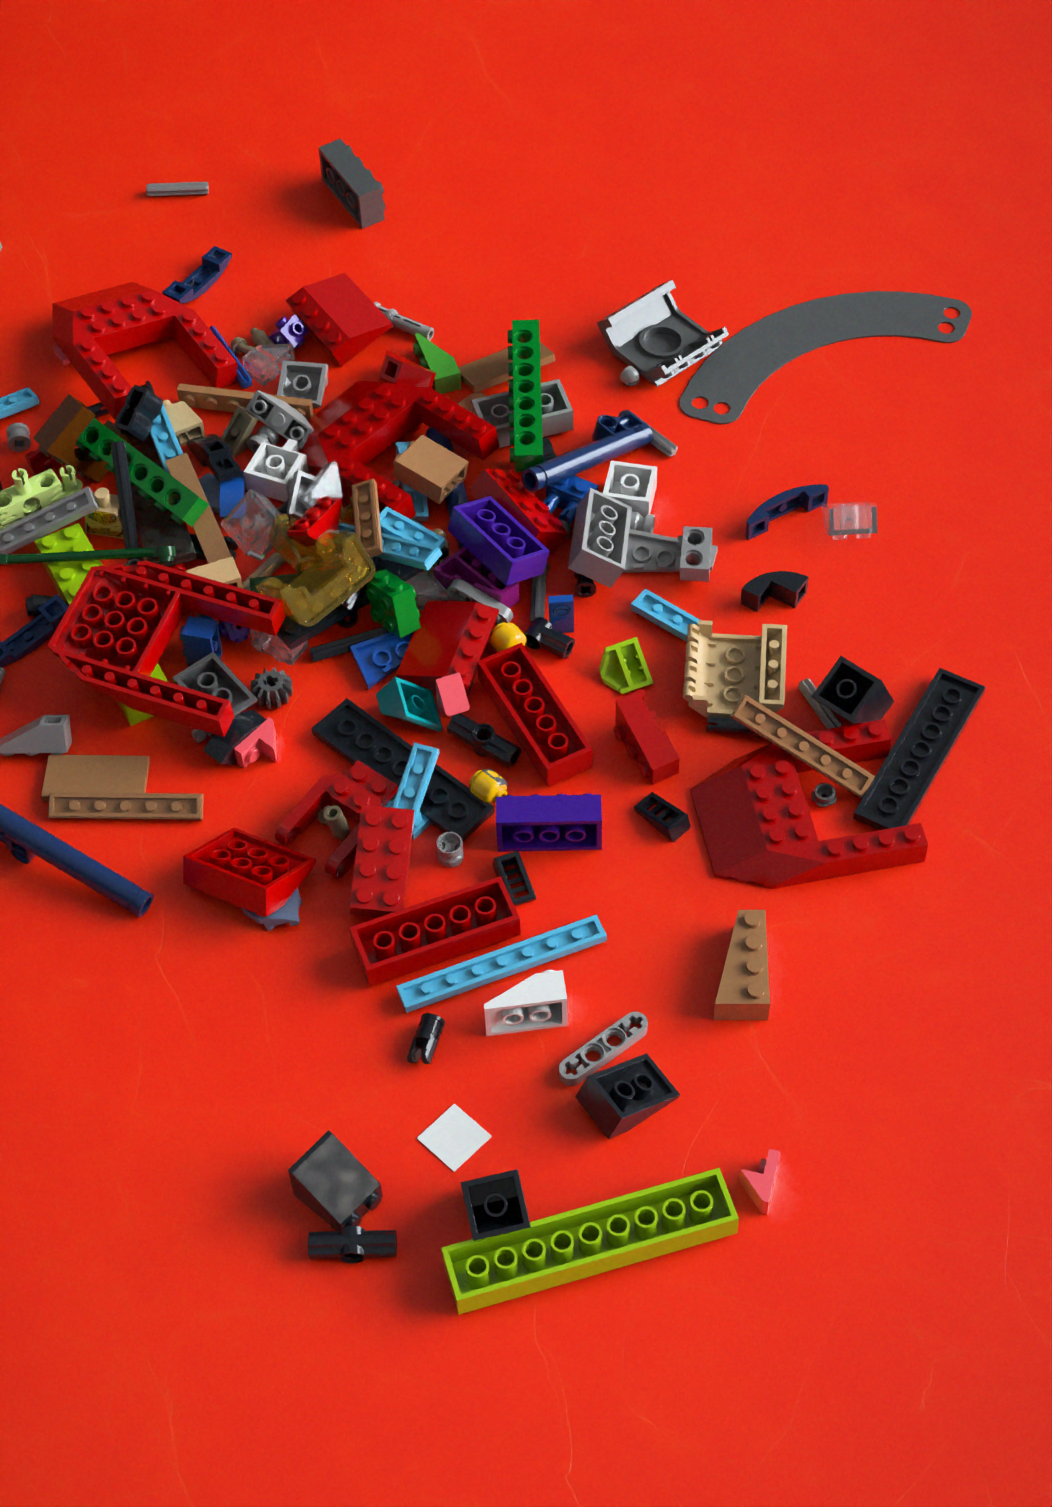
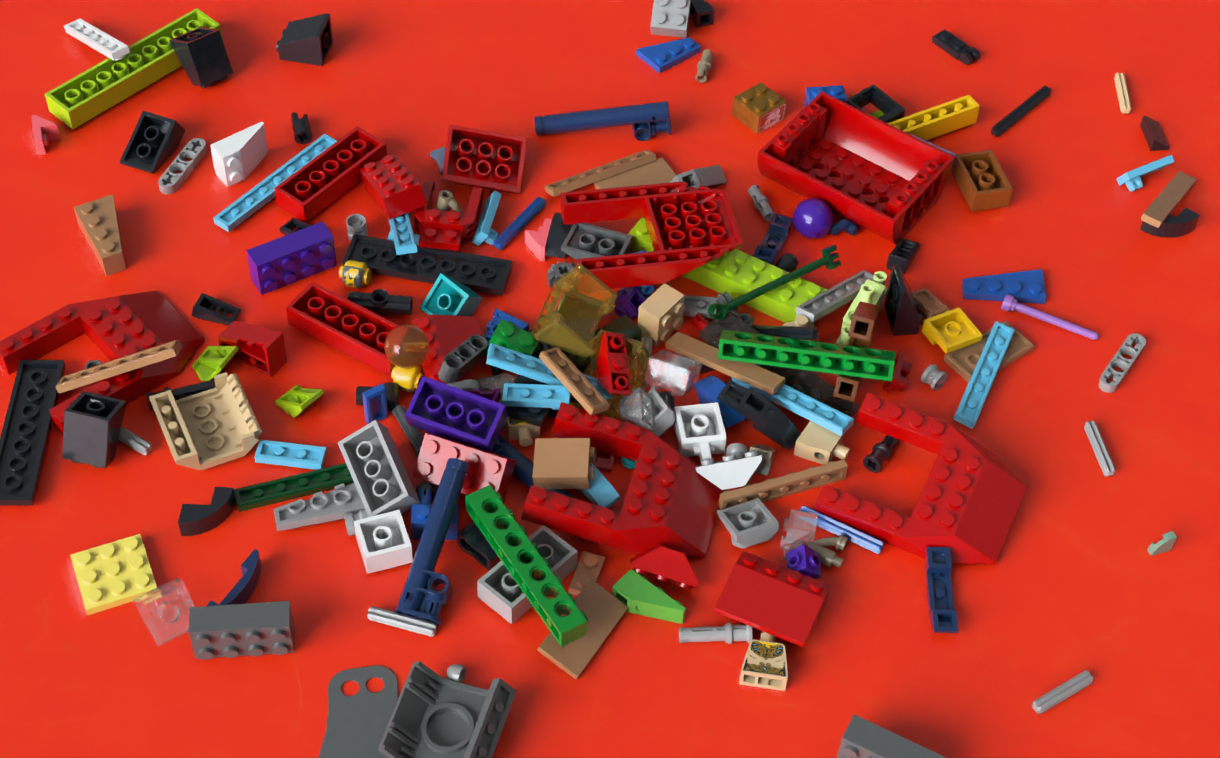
camera: 145 degrees right, 5 degrees down
black brick [115,385,163,442] -> none
black piece [308,1226,397,1263] -> none
white sticker [417,1103,492,1172] -> none
coral slope [435,672,470,717] -> none
light grey brick [675,526,712,582] -> none
none -> white plate [64,18,130,60]
none -> light yellow plate [70,534,159,616]
none -> dark grey brick [189,601,294,660]
none -> lime slope [192,346,239,382]
none -> dark green tile [234,463,354,512]
none -> clear orange piece [384,324,429,370]
none -> dark grey beam [438,335,488,383]
none -> medium azure hinge [472,190,501,246]
none -> blue axle [493,197,545,250]
none -> tan torso [739,632,788,691]

